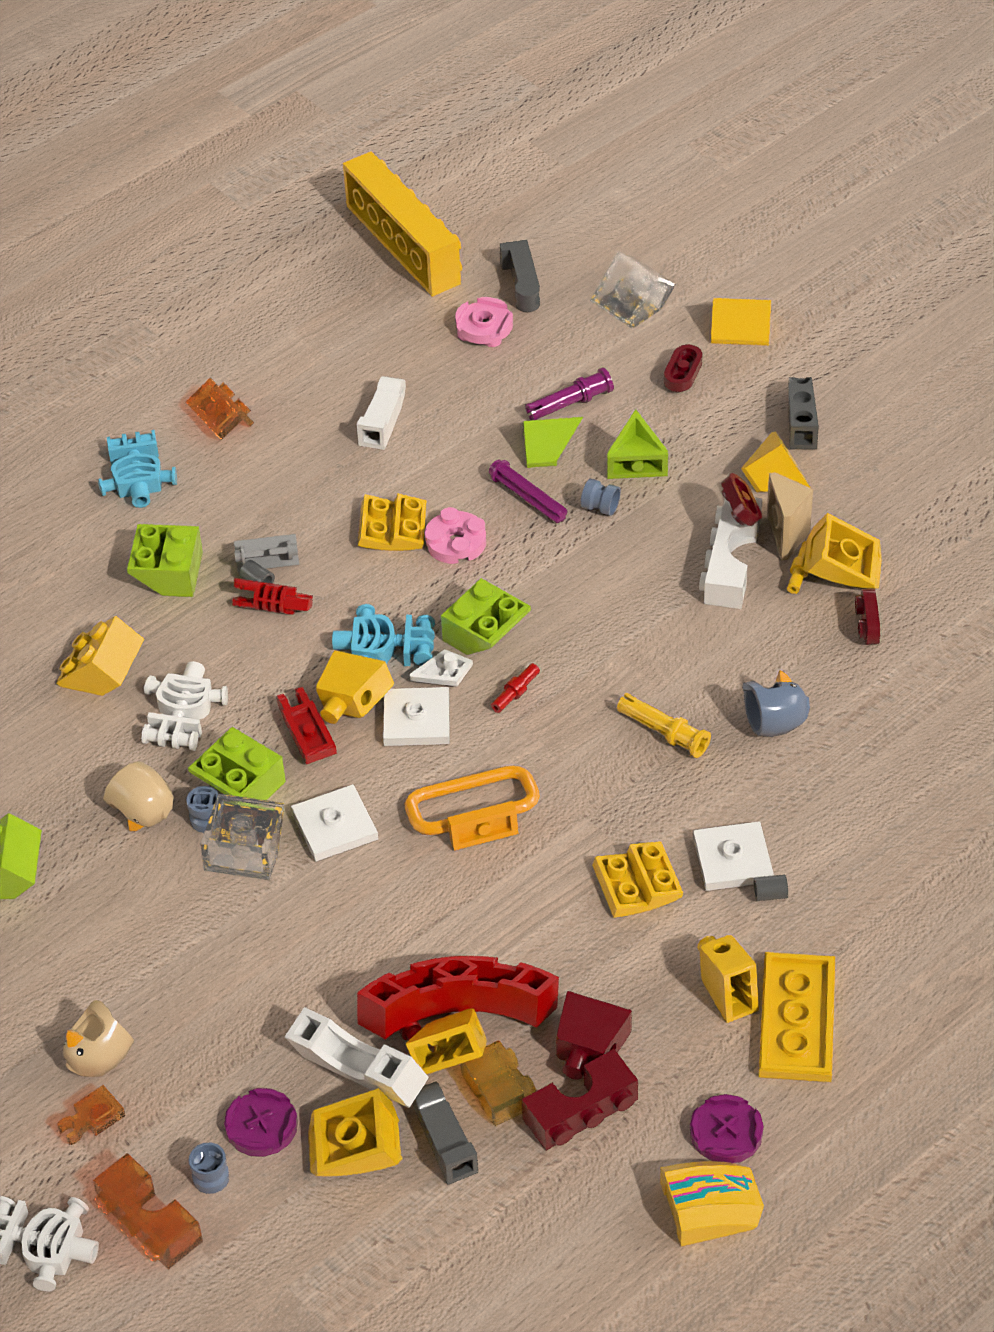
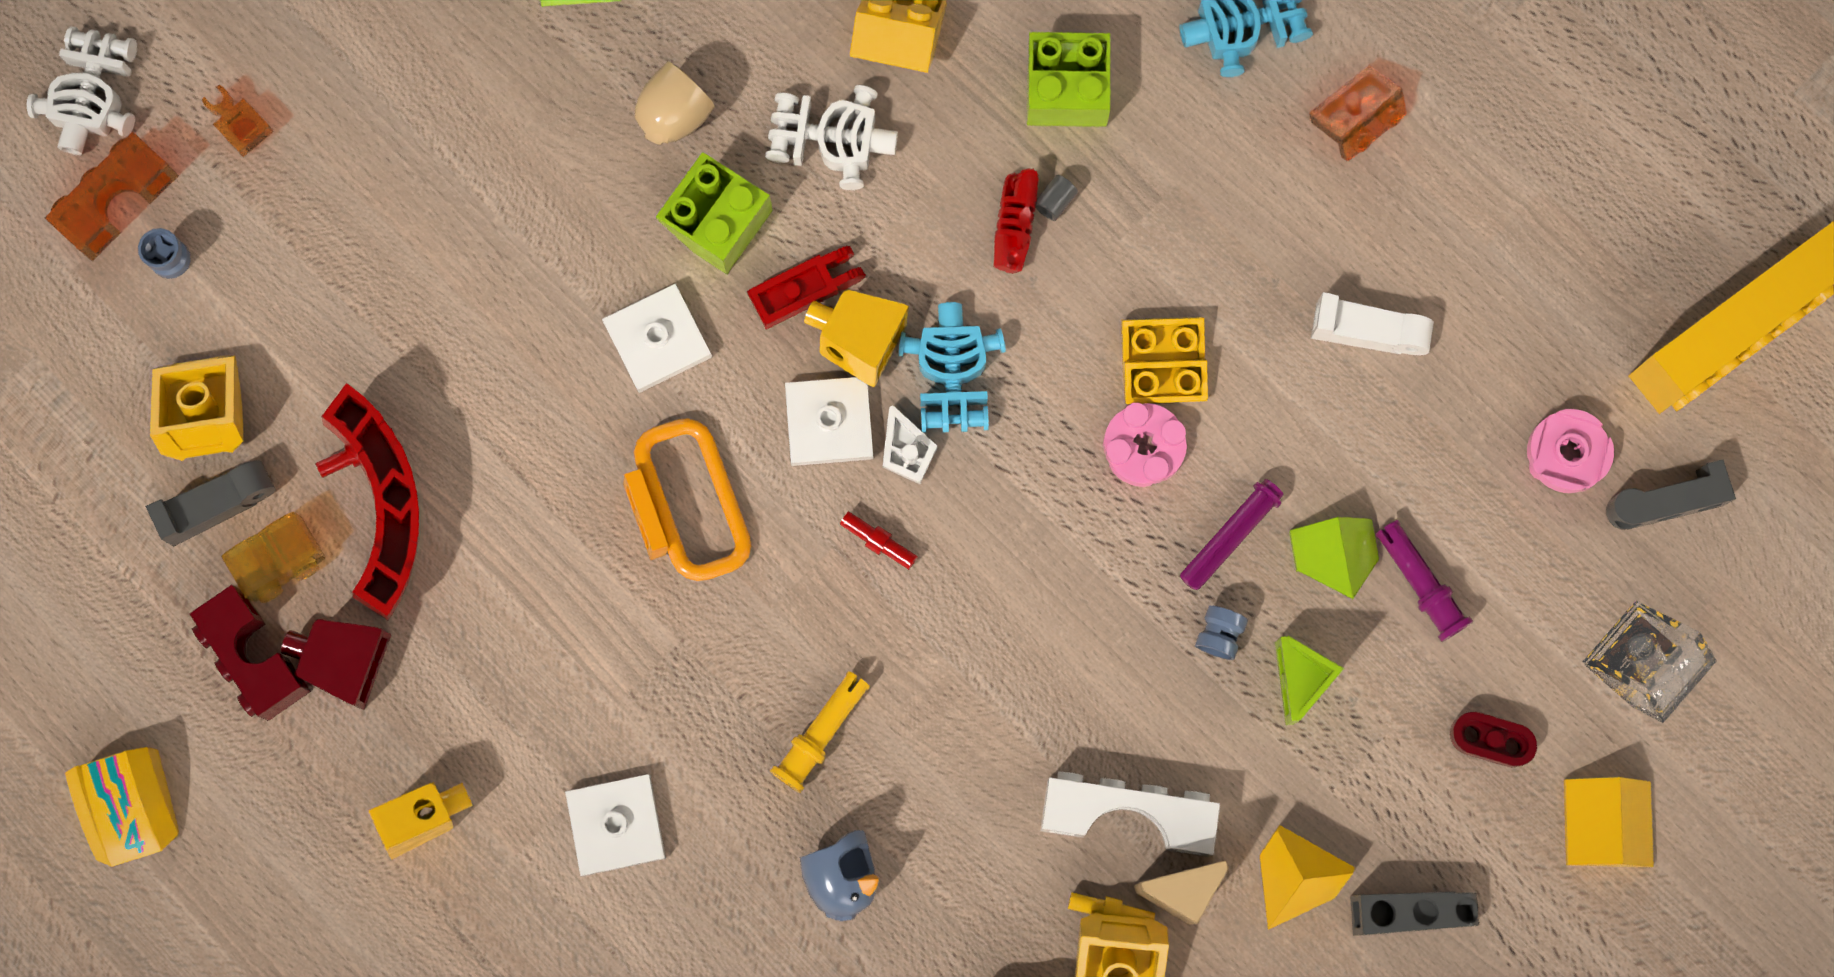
camera: 85 degrees right, 30 degrees up
tan piece [63,1000,134,1077] -> none
sand blue wheel [186,786,220,833] -> none
clear slope [200,793,284,880] -> none
magenta tile [224,1088,298,1157] -> none
light grey hinge [234,534,299,572] -> none
white arch [285,1007,429,1108] -> none
yellow torso [406,1008,487,1075] -> none
lime slope [441,578,531,655] -> none
yellow slope [592,841,684,918] -> none
magenta tile [690,1094,764,1163] -> none
dark red plate [721,473,762,526] -> none
dark grey hinge [754,874,788,901] -> none
yellow tile [759,952,835,1082] -> none

